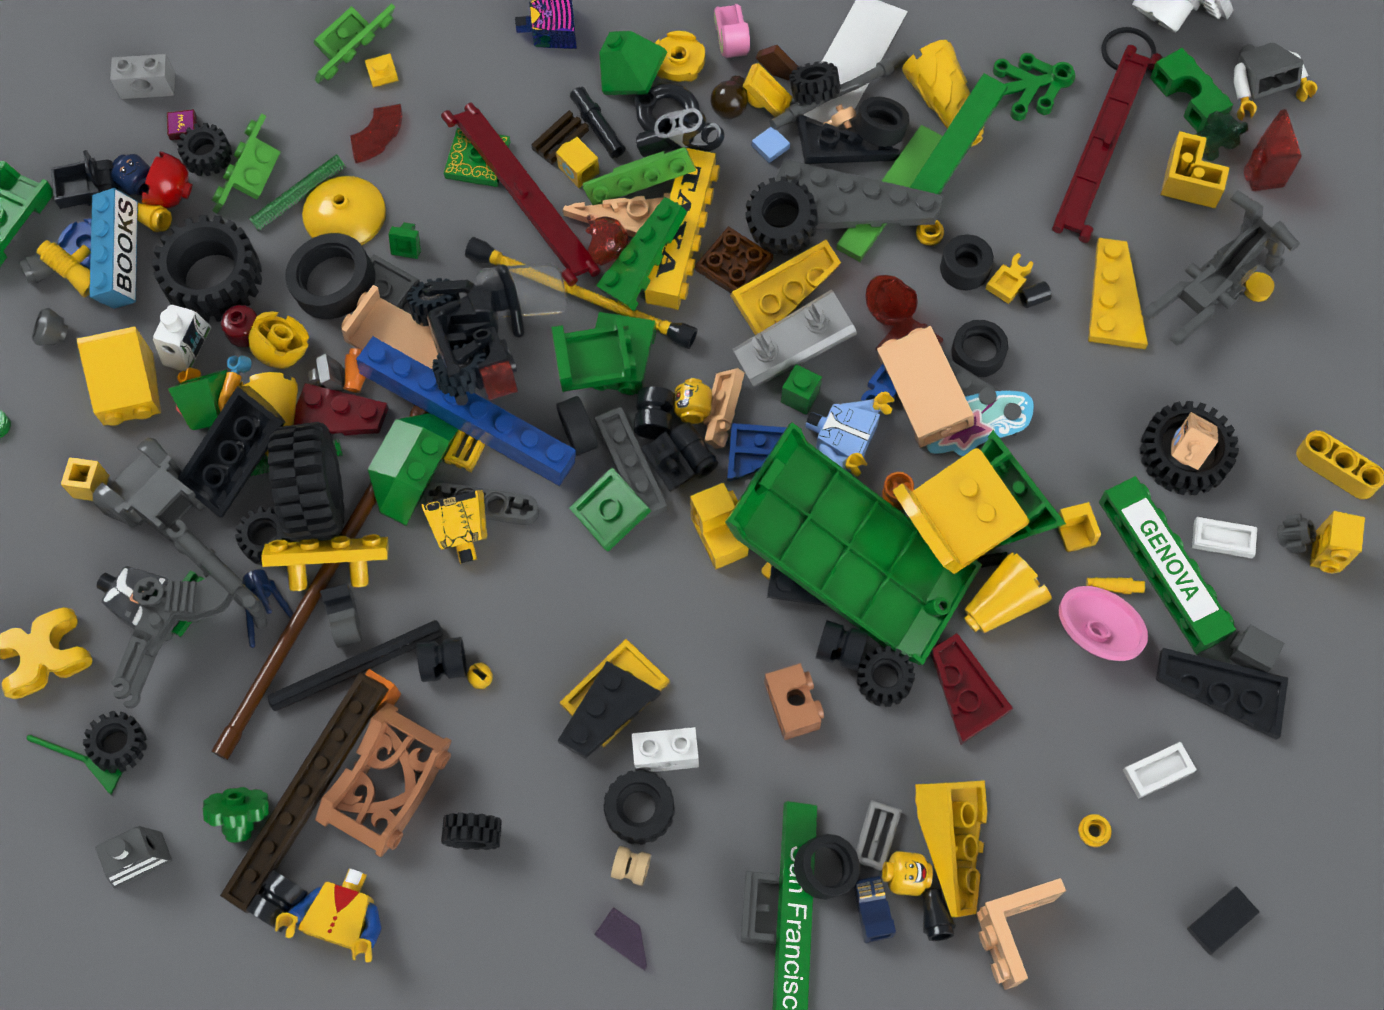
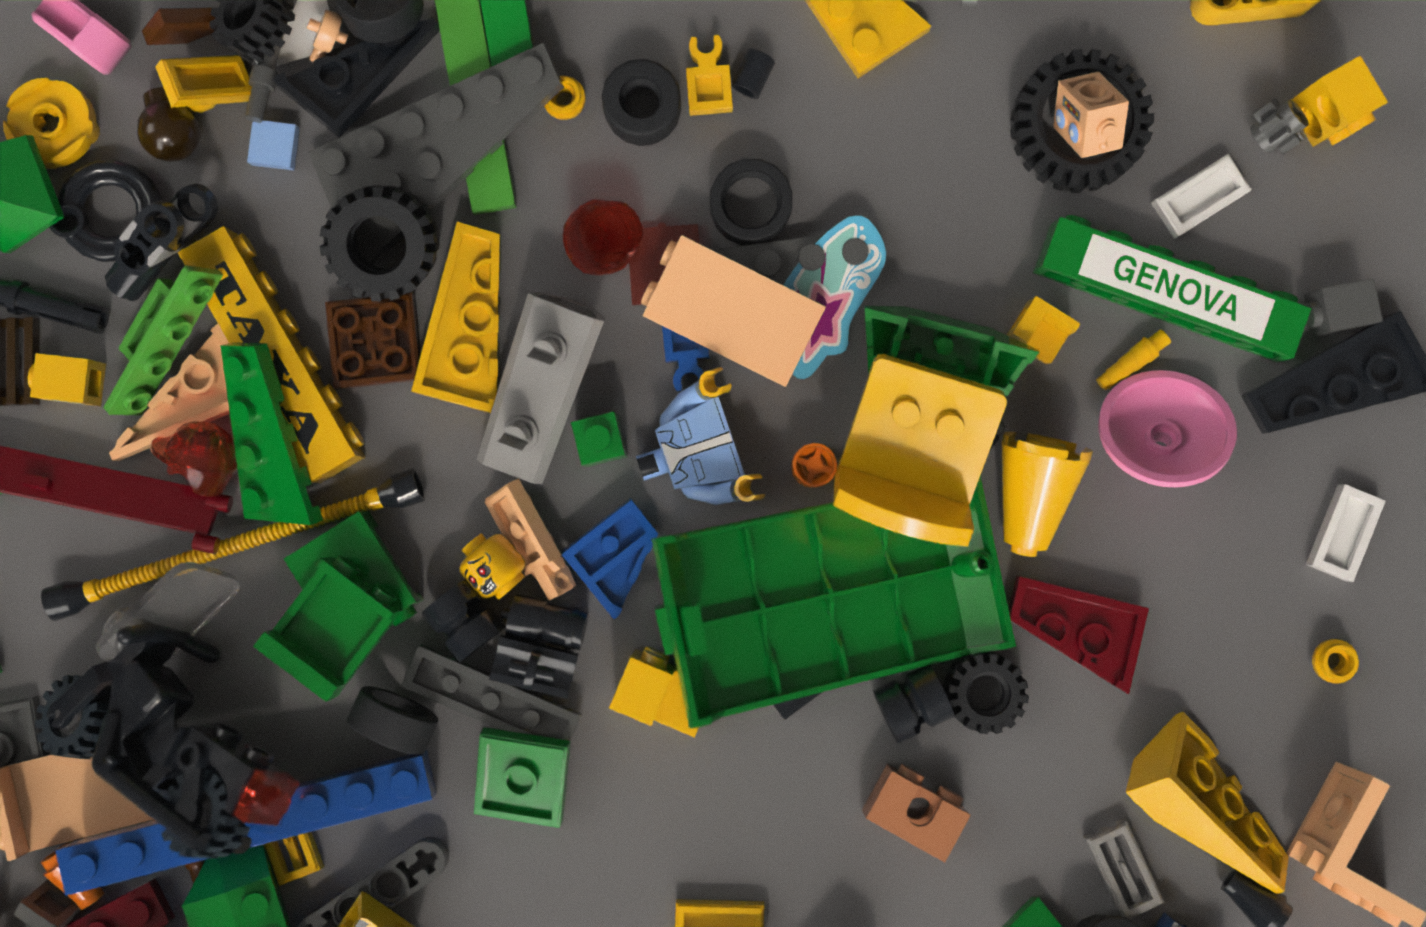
camera: 40 degrees left, 20 degrees up
yellow head [882,851,933,896] -> none

